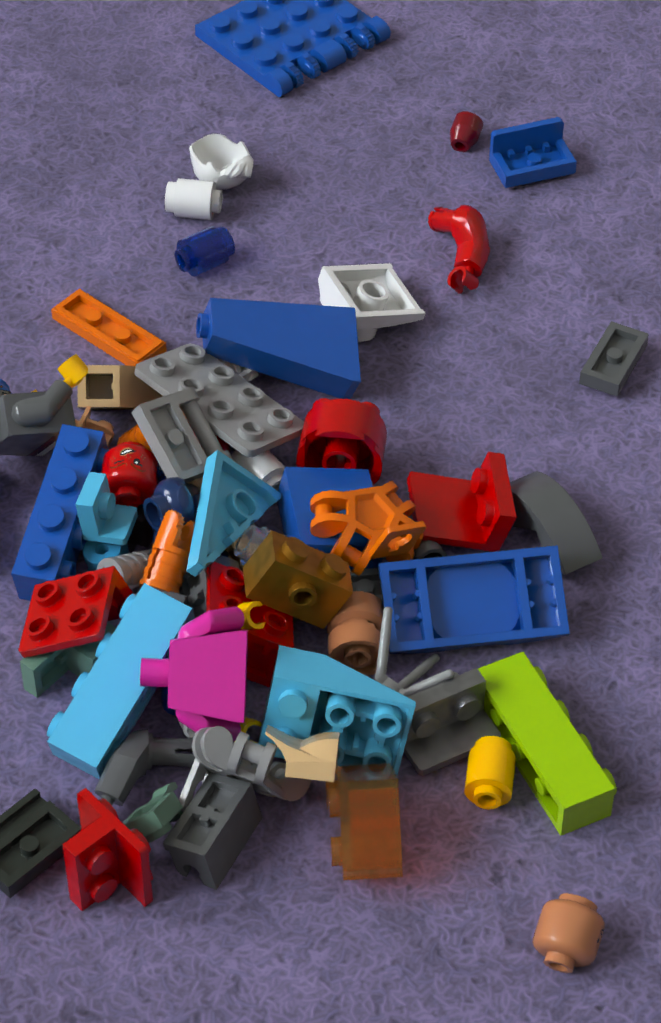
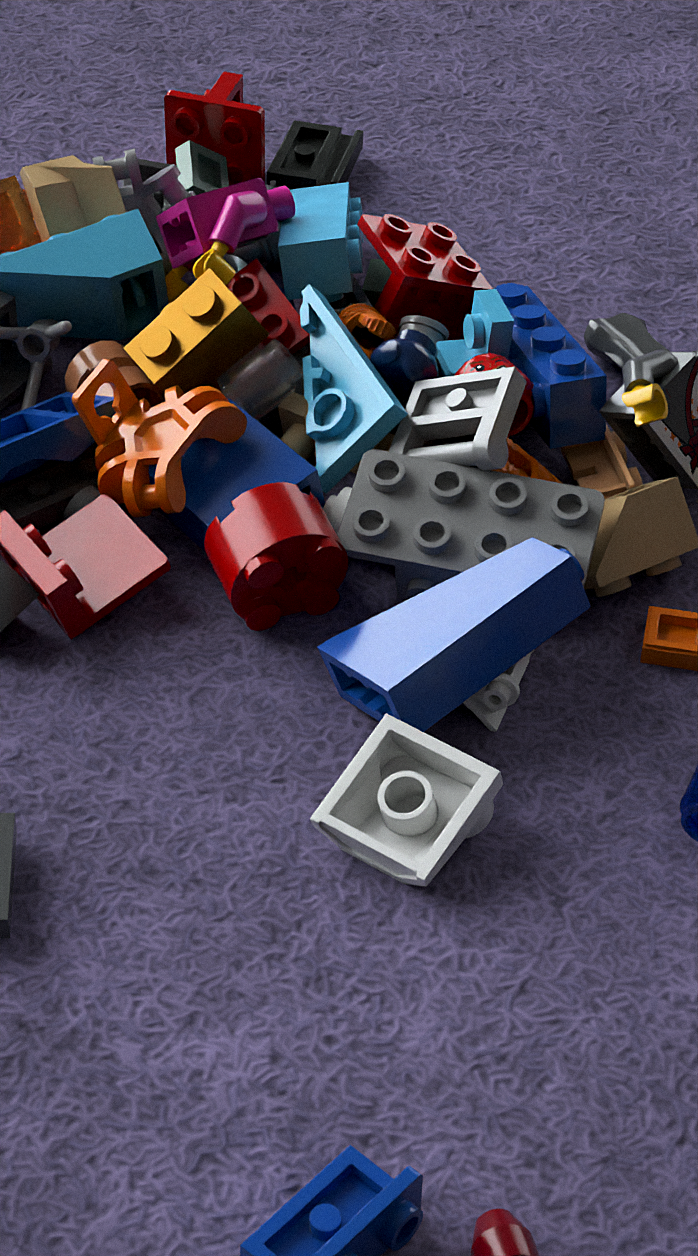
camera: 150 degrees right, 5 degrees down
red arm [428,205,490,294] -> none

